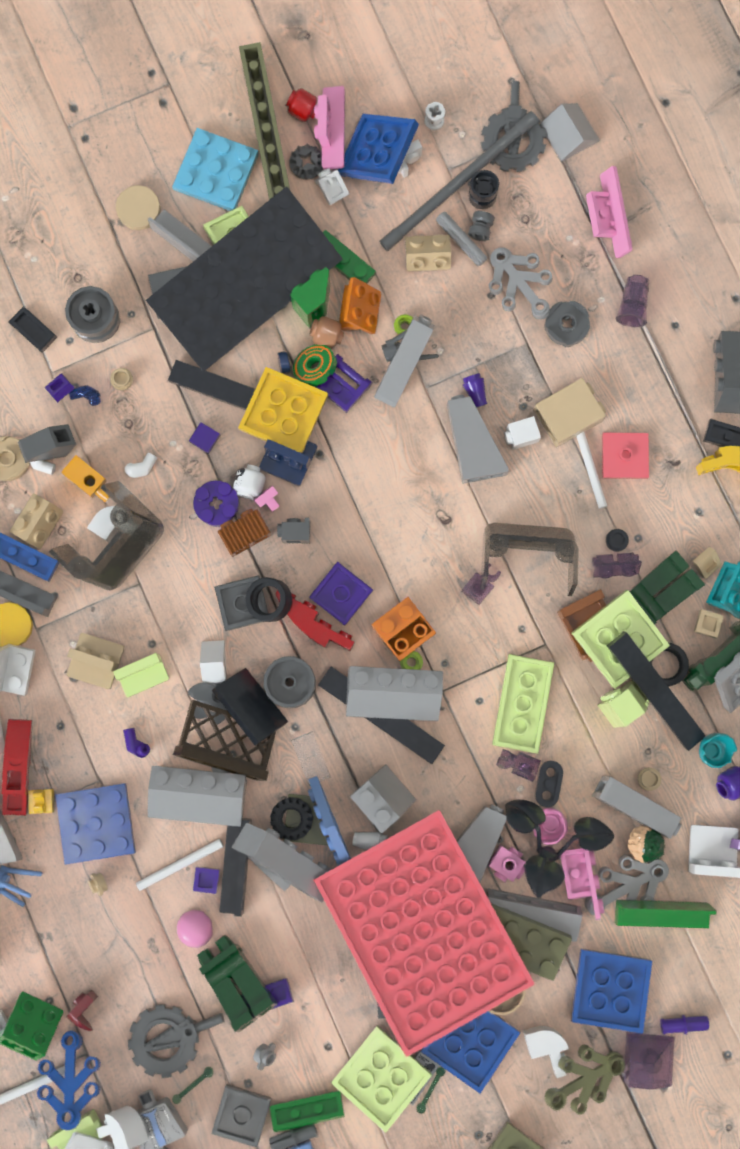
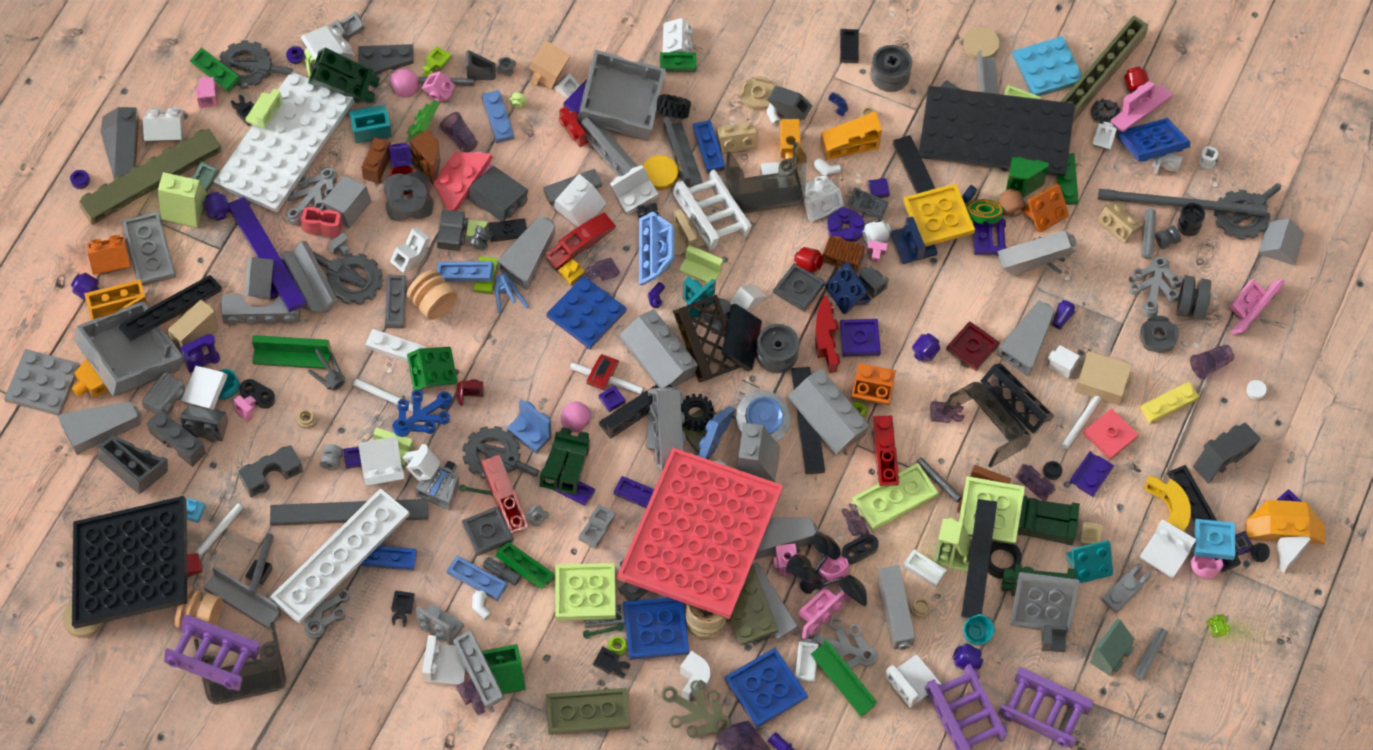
camera: 45 degrees right, 20 degrees down
dark purple tile [44,373,75,403] -> none
tan plate [88,873,108,896] -> none
black tyre [245,577,292,622] -> none
piece [628,825,665,863] -> none
tan plate [694,609,724,638] -> none
none -> slope [480,455,529,534]
none -> medium blue bracket [507,399,551,454]
none -> light grey slope [578,504,616,549]
none -> clear purple plate [585,257,620,281]
none -> red slope [587,354,619,391]
none -> black plate [592,646,631,678]
none -> lime plate [608,636,628,656]
none -> dark purple plate [614,476,654,508]
none -> black wheel [637,203,658,218]
none -> light blue wedge [639,212,674,285]
none -> white fence [673,169,751,251]
none -> teal bracket [683,276,716,319]
none -> piece [736,390,791,442]
none -> white bracket [793,176,844,222]
none -> red head [794,247,823,273]
none -> white tile [795,641,819,683]
none -> light orange wedge [820,111,882,160]
none -> dark blue bracket [825,262,871,314]
none -> dark grey tile [848,188,889,219]
none -> red slope [873,415,899,486]
none -> white tile [903,549,947,587]
none -> dark purple head [912,333,940,362]
none -> flat silver bar [916,457,962,502]
none -> dark red plate [946,321,1000,371]
none -> black fence [980,364,1054,433]
none -> dark purple plate [1069,451,1114,497]
none -> light yellow plate [1140,382,1200,424]
none -> dark grey wheel [1176,275,1211,321]
none -> white tile [1246,380,1266,400]

